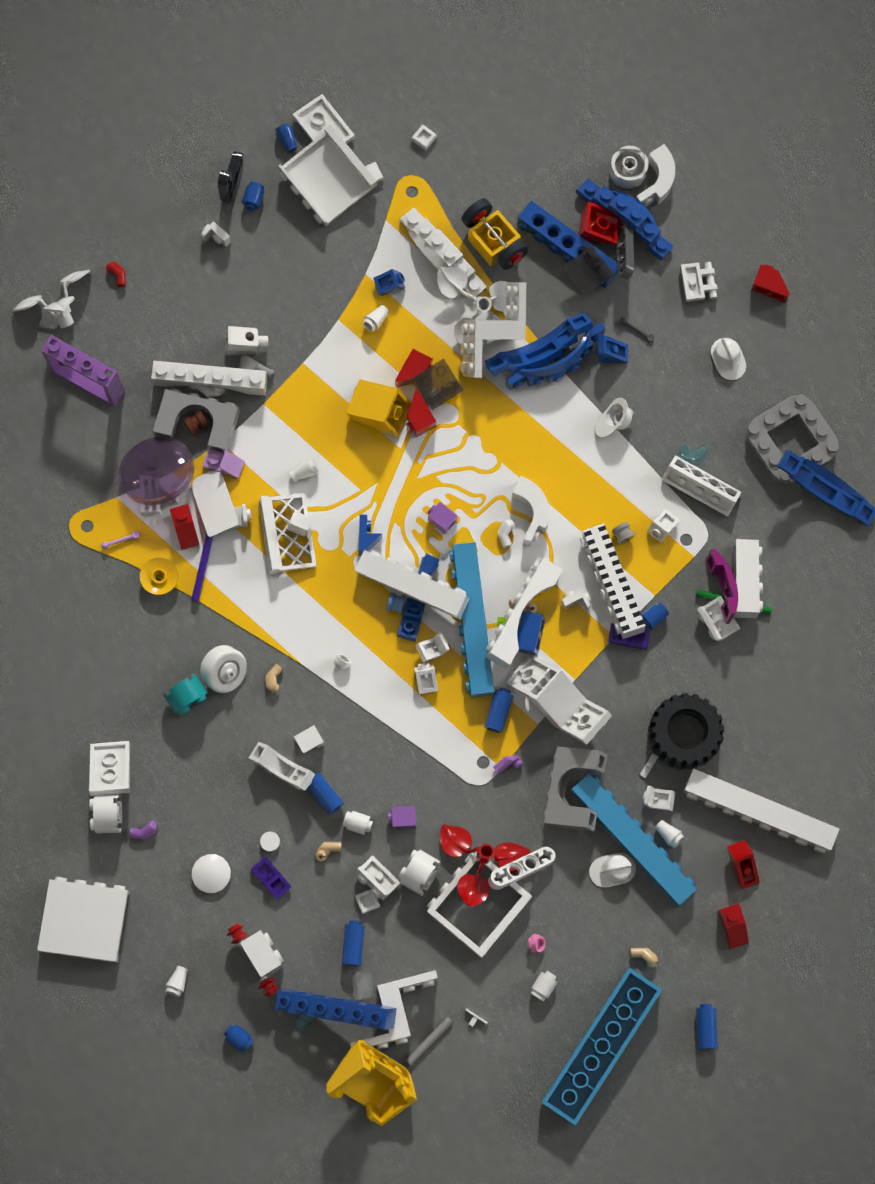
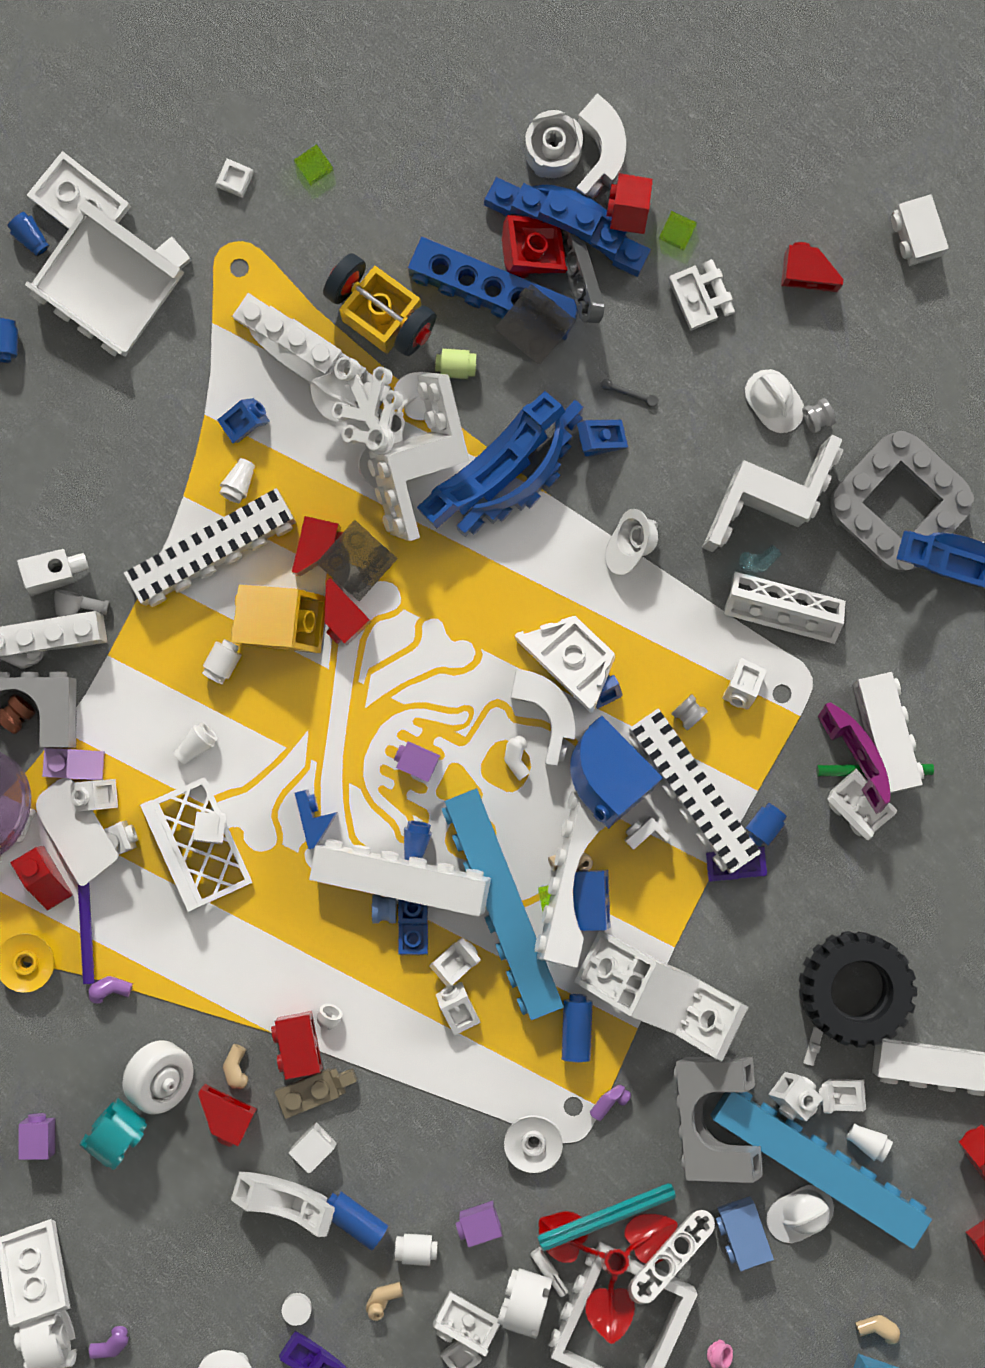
camera: 15 degrees left, 10 degrees up
none -> medium lavender brick [19,1113,55,1160]
none -> white bracket [70,779,118,812]
none -> medium lavender arm [88,976,133,1004]
none -> white brick [124,488,296,607]
none -> red slope [198,1084,257,1147]
none -> white brick [202,639,242,684]
none -> red brick [271,1011,323,1080]
none -> dark tan hinge [275,1068,357,1119]
none -> clear neon green tile [294,144,334,186]
none -> white plant [332,356,403,455]
none -> yellowish green brick [435,348,477,379]
none -> white dish [504,1116,563,1173]
none -> white wing [515,616,615,713]
none -> white piece [530,1247,568,1297]
none -> teal axle [538,1183,676,1251]
none -> blue brick [570,716,663,829]
none -> blue tile [596,674,623,709]
none -> red brick [606,173,653,234]
none -> clear neon green tile [659,211,697,251]
none -> white bracket [702,435,843,552]
none -> medium blue brick [715,1196,774,1271]
none -> white brick [768,1072,823,1122]
none -> light grey wheel [802,398,836,434]
none -> white brick [891,194,949,266]

